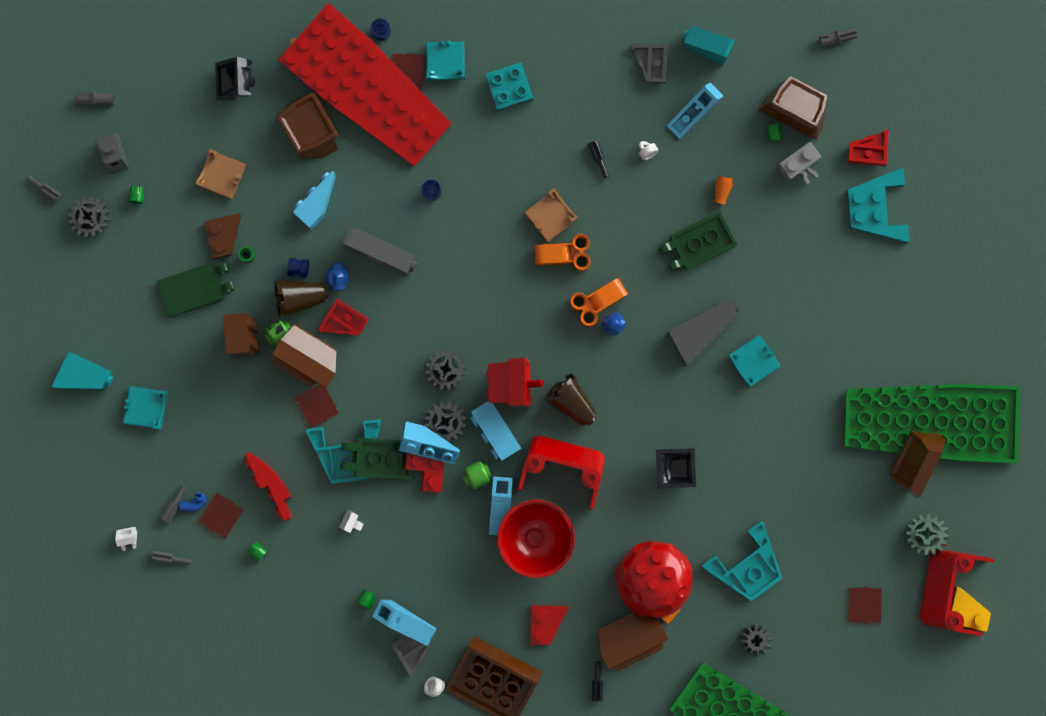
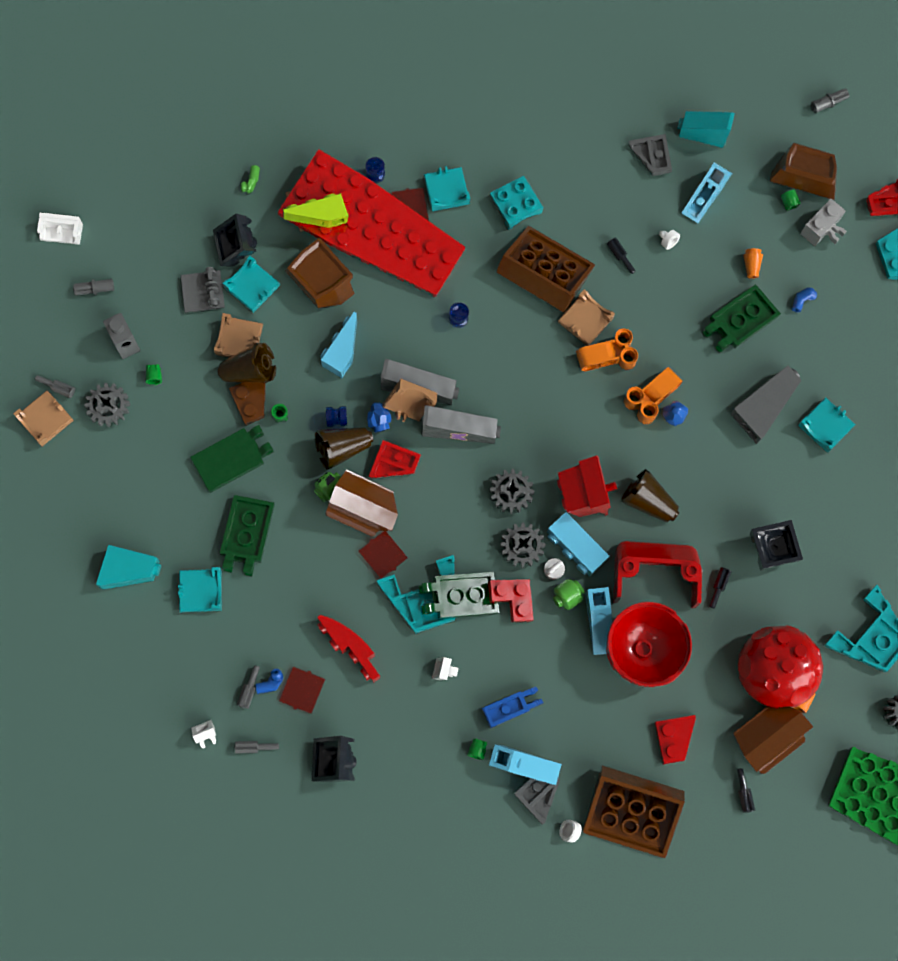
camera: 15 degrees left, 10 degrees down
reddish brown brick [223,313,260,358] -> none
green hose [246,541,268,563] -> none
medium azure slope [399,422,460,464] -> none
none -> medium nougat piece [13,391,74,446]
none -> white hinge [37,213,83,245]
none -> dark grey hinge [181,267,225,313]
none -> dark brown cone [218,343,276,383]
none -> dark green tile [220,495,275,577]
none -> teal piece [223,256,280,313]
none -> bright green arm [241,165,260,193]
none -> lime slope [283,194,348,228]
none -> black brick [311,736,357,782]
none -> medium nougat piece [383,379,437,422]
none -> slope [422,405,501,444]
none -> blue hinge [482,687,543,729]
none -> reddish brown slope [496,225,595,312]
none -> white tile [544,559,565,580]
none -> black axle [709,567,732,609]
none -> blue arm [792,287,817,312]

